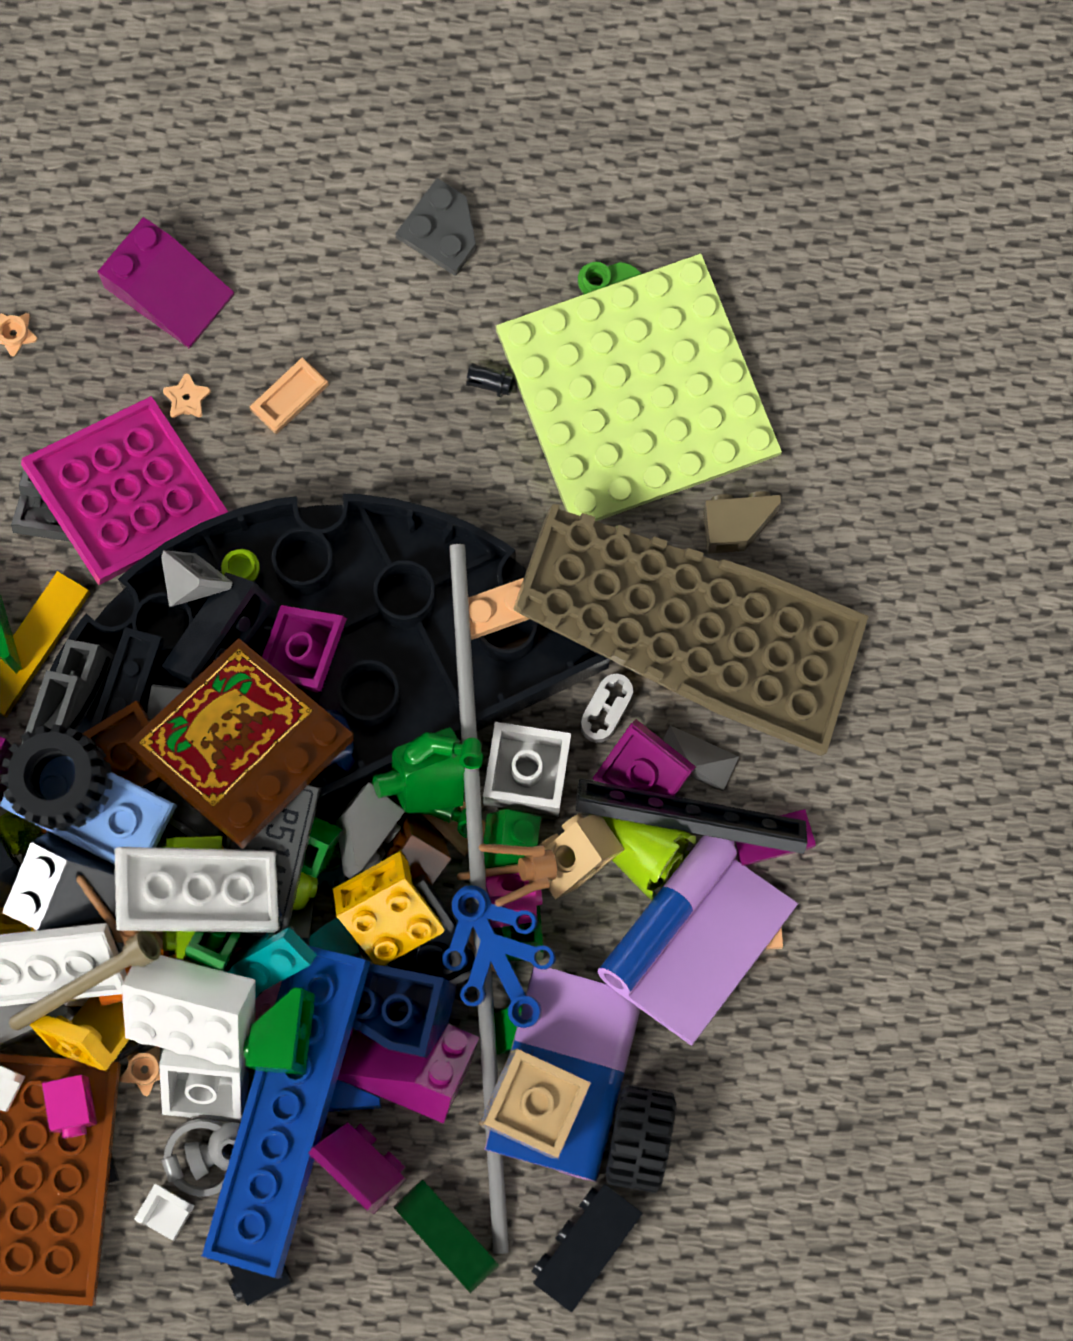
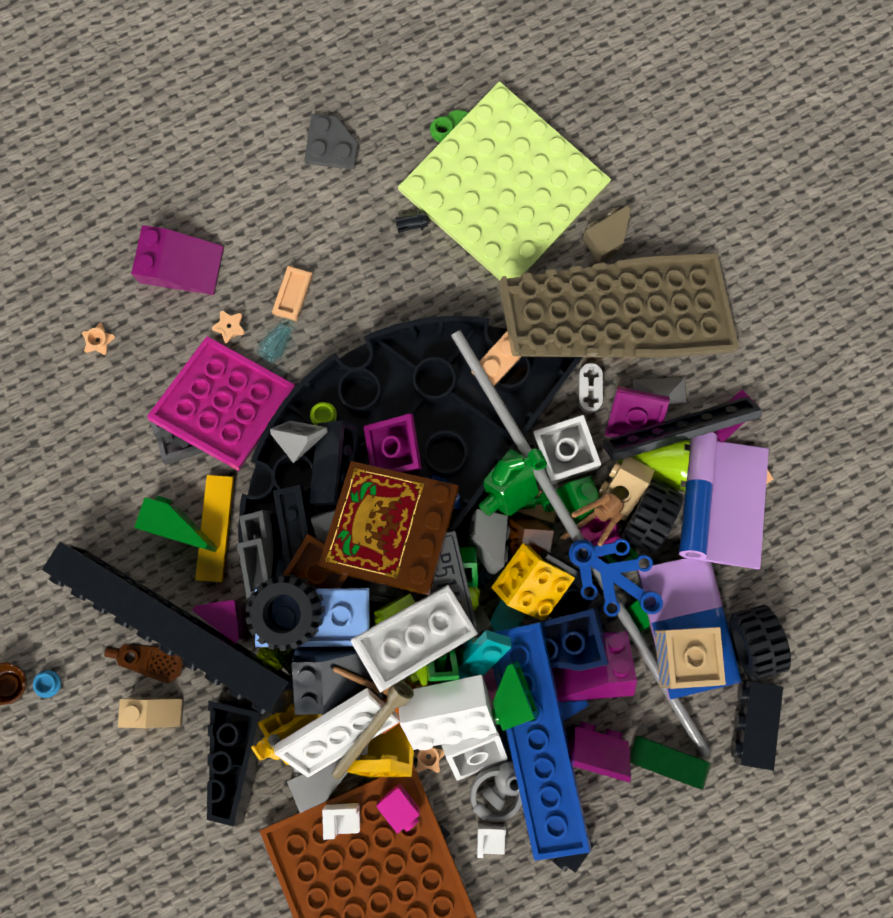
camera: 25 degrees left, 5 degrees up
none -> clear light blue cone [257,323,292,363]
none -> black tyre [621,479,683,554]

